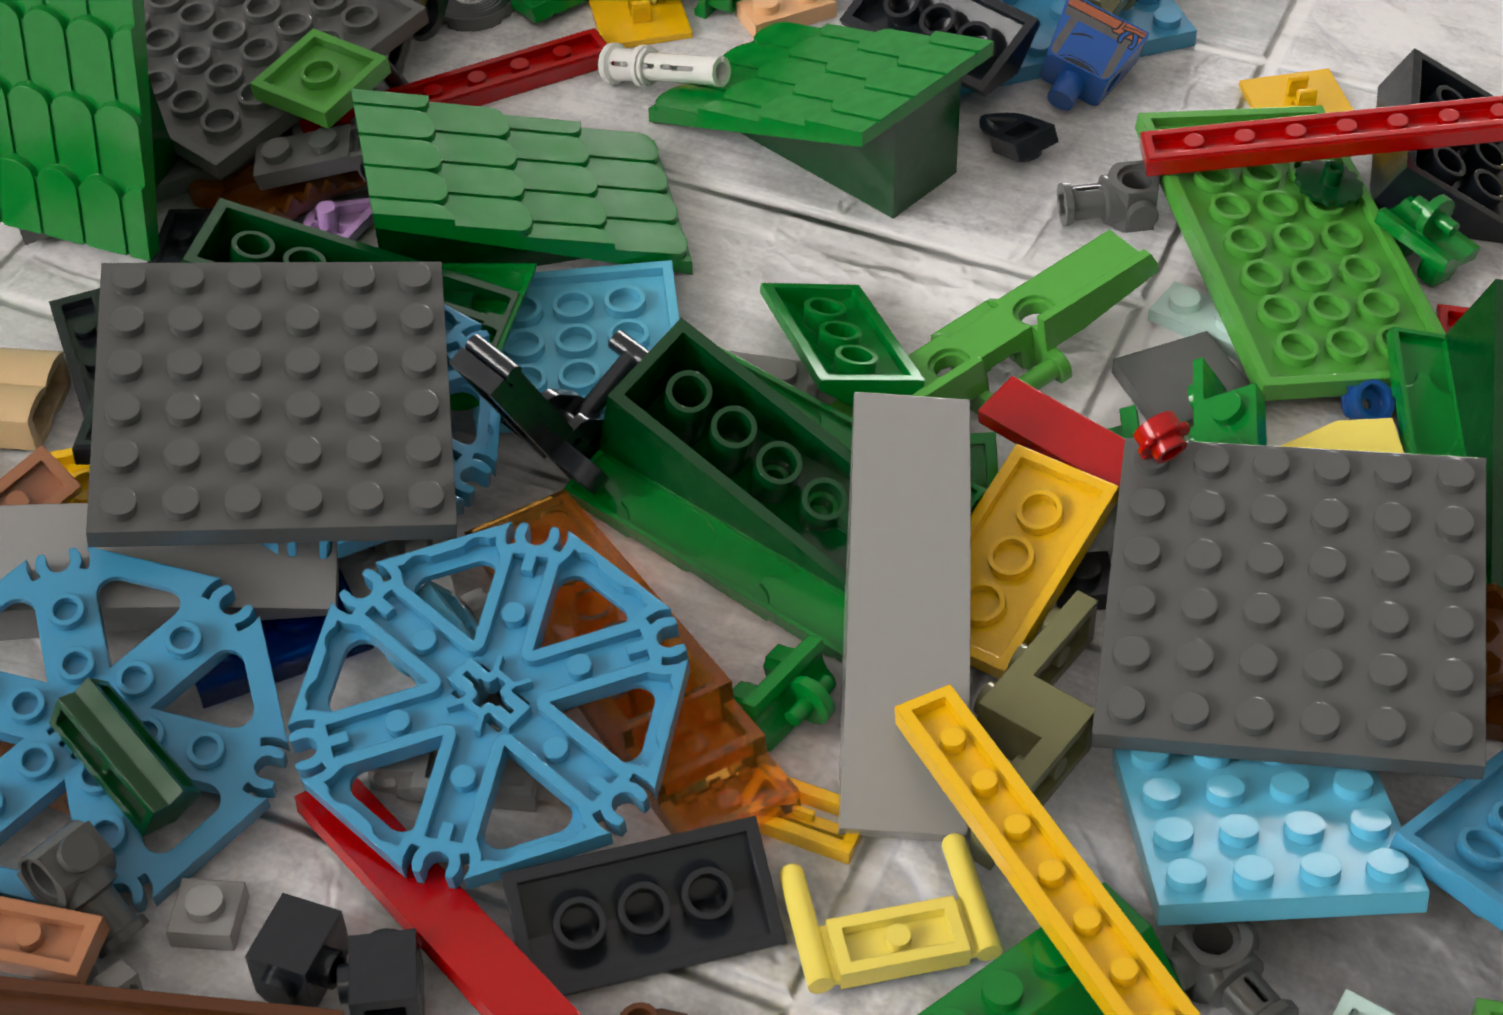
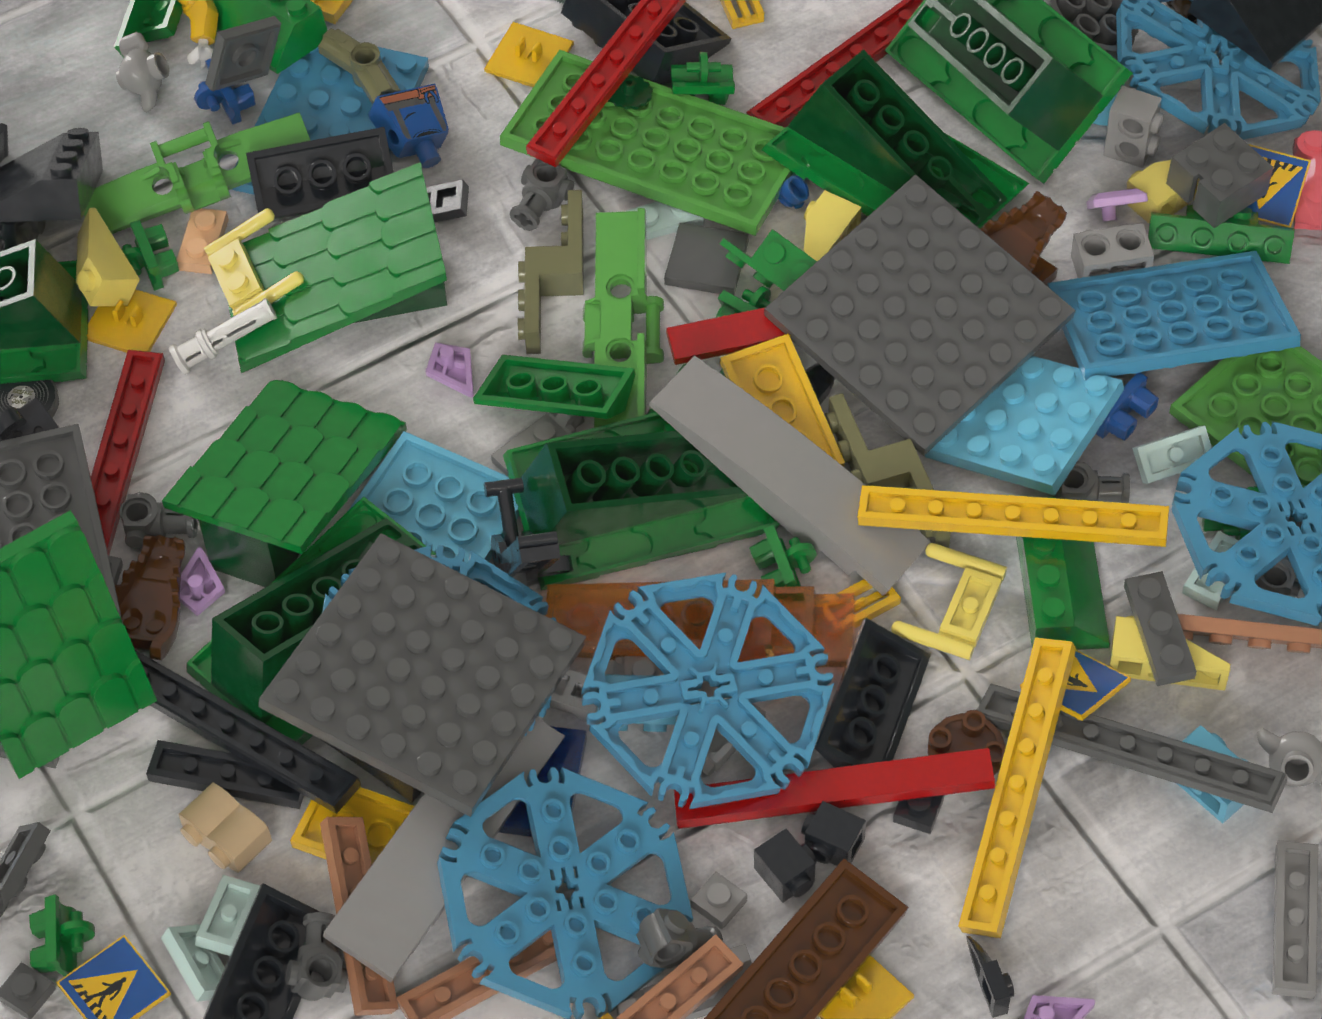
camera: 55 degrees left, 10 degrees up
dark green piece [49,677,202,837] -> none
bright green plate [250,28,391,129] -> none
dark grey plate [253,123,367,191] -> none
red plate [1133,411,1190,464] -> none
none -> light yellow plate [204,208,304,316]
none -> lavender piece [426,342,474,397]
none -> olive bracket [518,190,584,354]
none -> blue hips [1096,372,1159,441]

